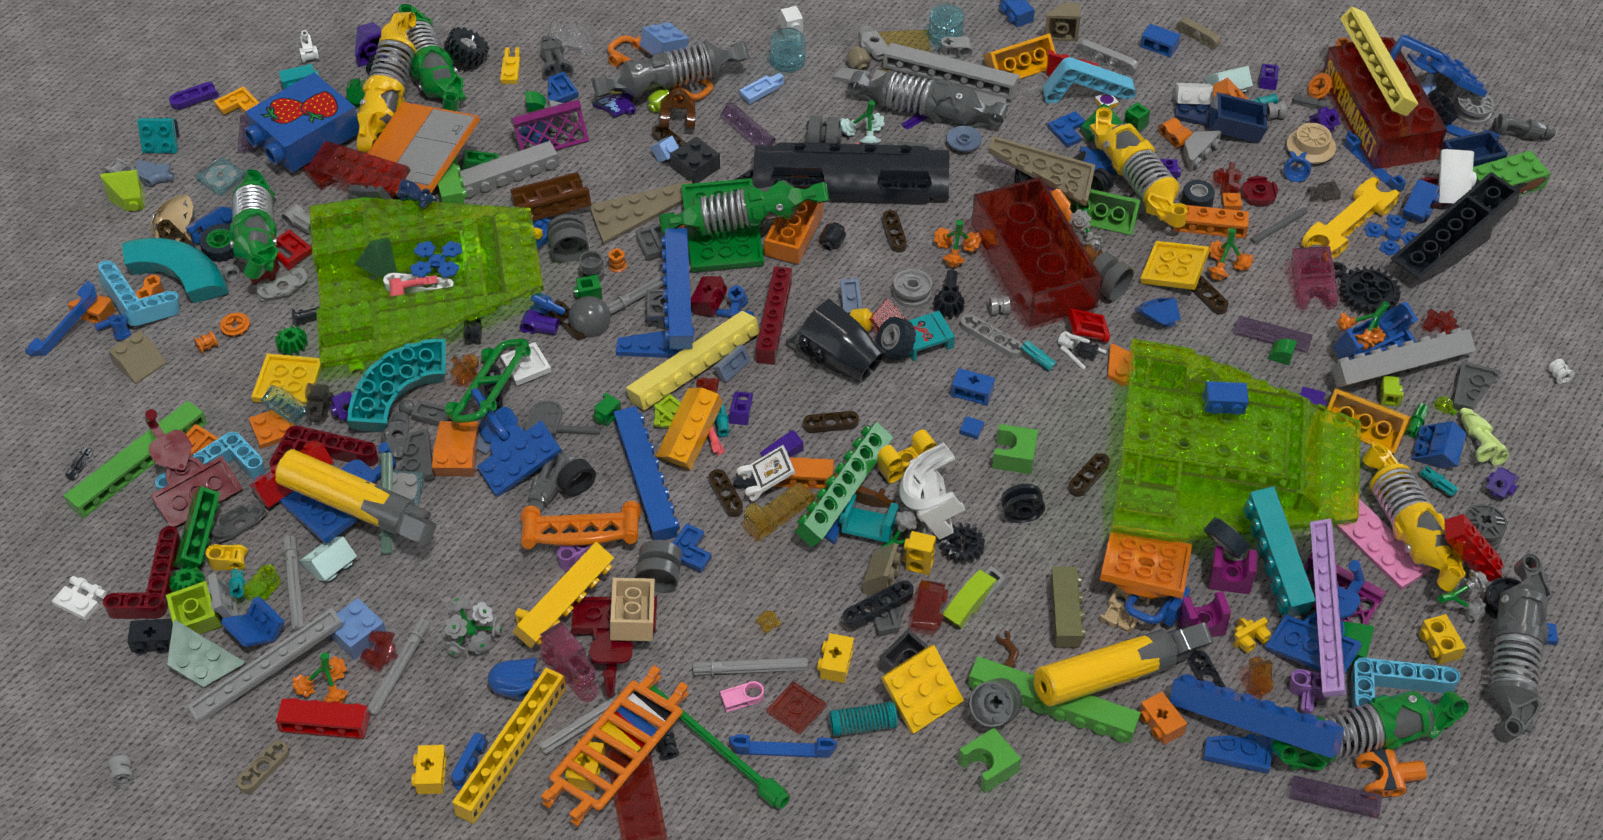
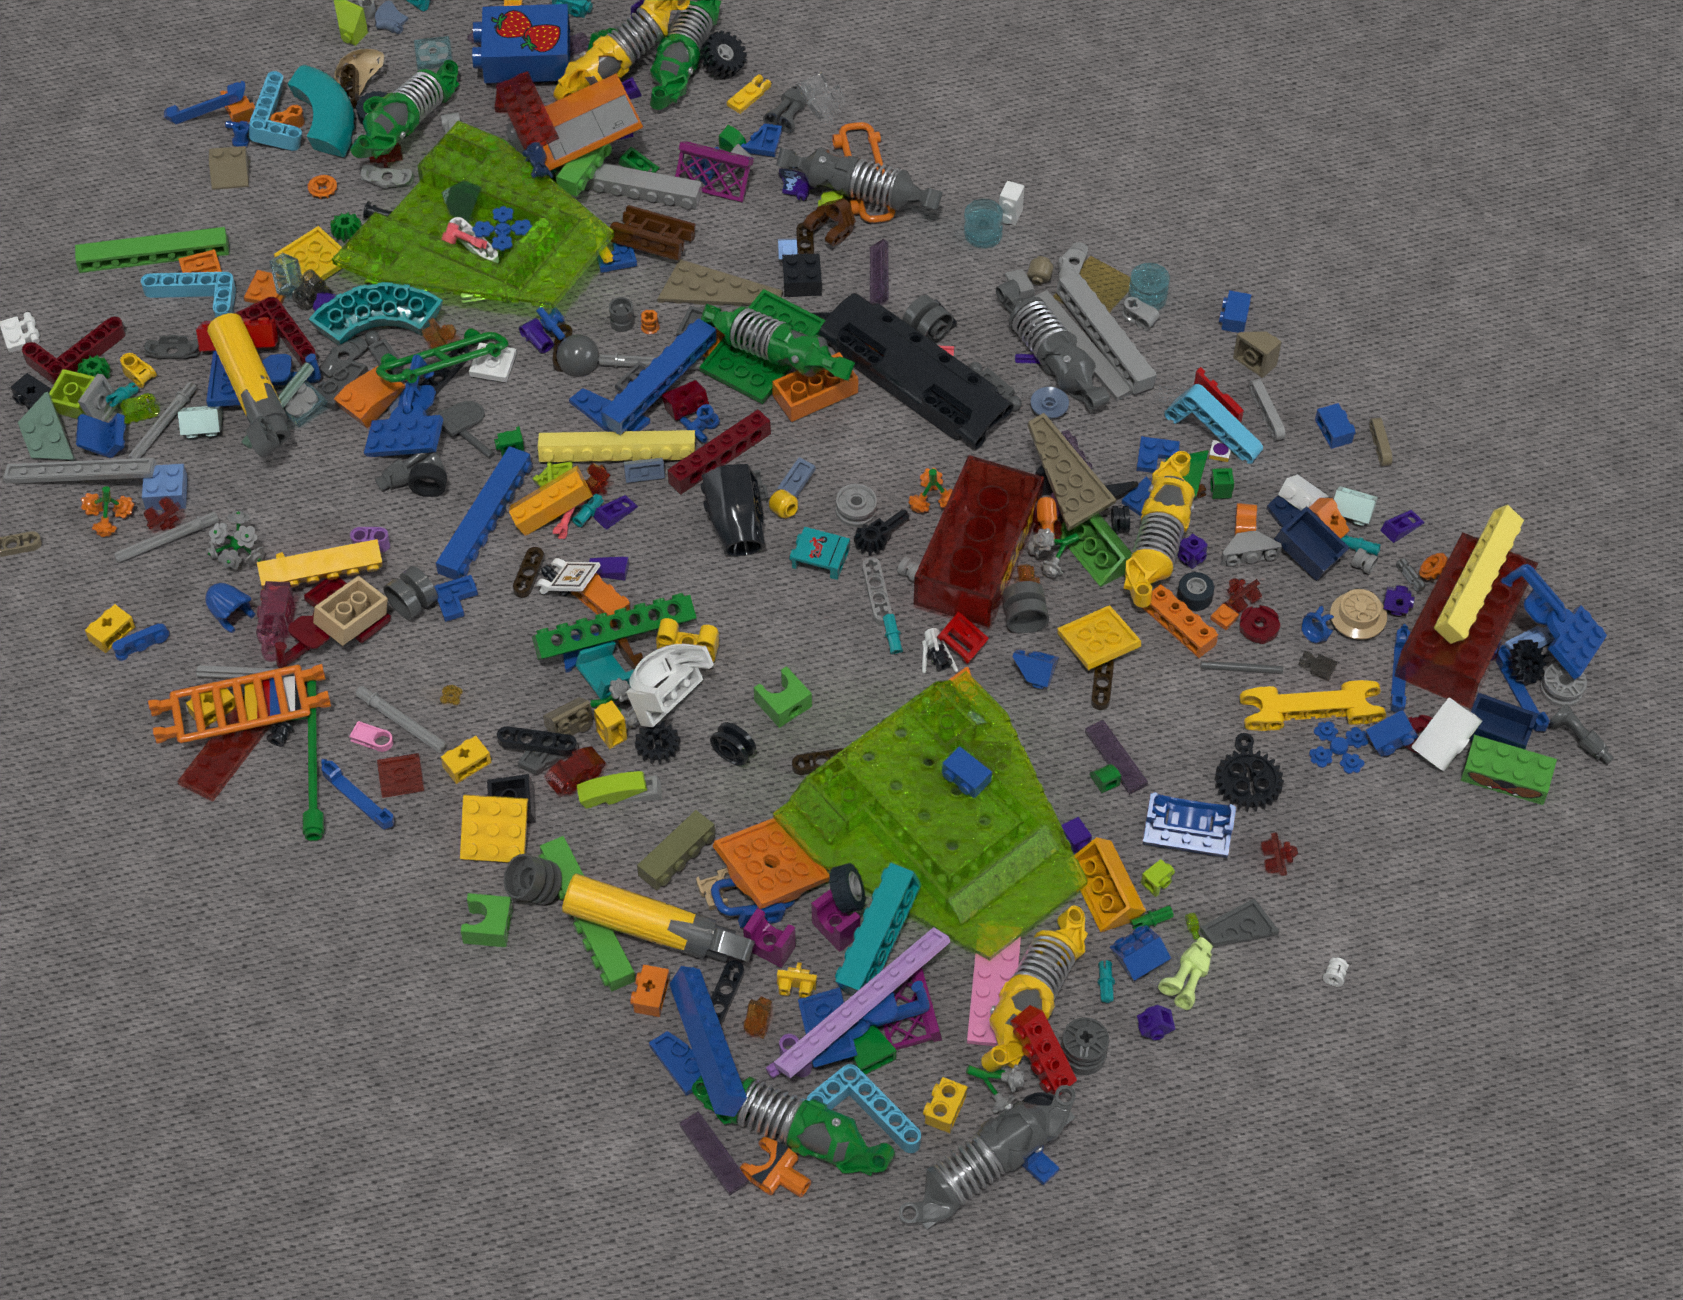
camera: 40 degrees right, 5 degrees up
black axle [65,446,93,481] -> none
dark red plate [145,409,243,527] -> none
green brick [174,486,220,569] -> none
blue plate [185,206,233,244] -> none
orange bush [193,331,218,354] -> none
red plate [275,229,313,270] -> none
red brick [276,698,370,739] -> none
yellow brick [452,668,566,824] -> none
black wheel [464,316,482,343] -> none
orange piece [521,501,641,549] -> none
dark grey wheel [547,214,589,263] -> none
green brick [574,275,603,299] -> none
medium blue brick [640,22,689,56] -> none
light blue hinge [739,73,784,104] -> none
clear yellow beam [744,482,816,541] -> none
dark brown beam [803,411,859,433] -> none
black head [820,222,846,250] -> none
teal piece [829,701,898,737] -> none
light aqua plant [841,100,885,145] -> none
clear red piece [869,298,907,331] -> none
black wheel [876,316,916,360] -> none
dark brown beam [882,210,907,253] -> none
blue brick [951,368,995,406] -> none
blue tile [959,416,984,440] -> none
light orange slope [983,33,1056,79] -> none
reddish brown arm [996,630,1019,668] -> none
orange plant [1207,228,1254,281] -> none
clear pink brick [1291,246,1338,309] -> none
light grey brick [1331,328,1476,388] -> none
orange plant [1337,301,1390,350] -> none
black slope [1391,172,1520,280] -> none

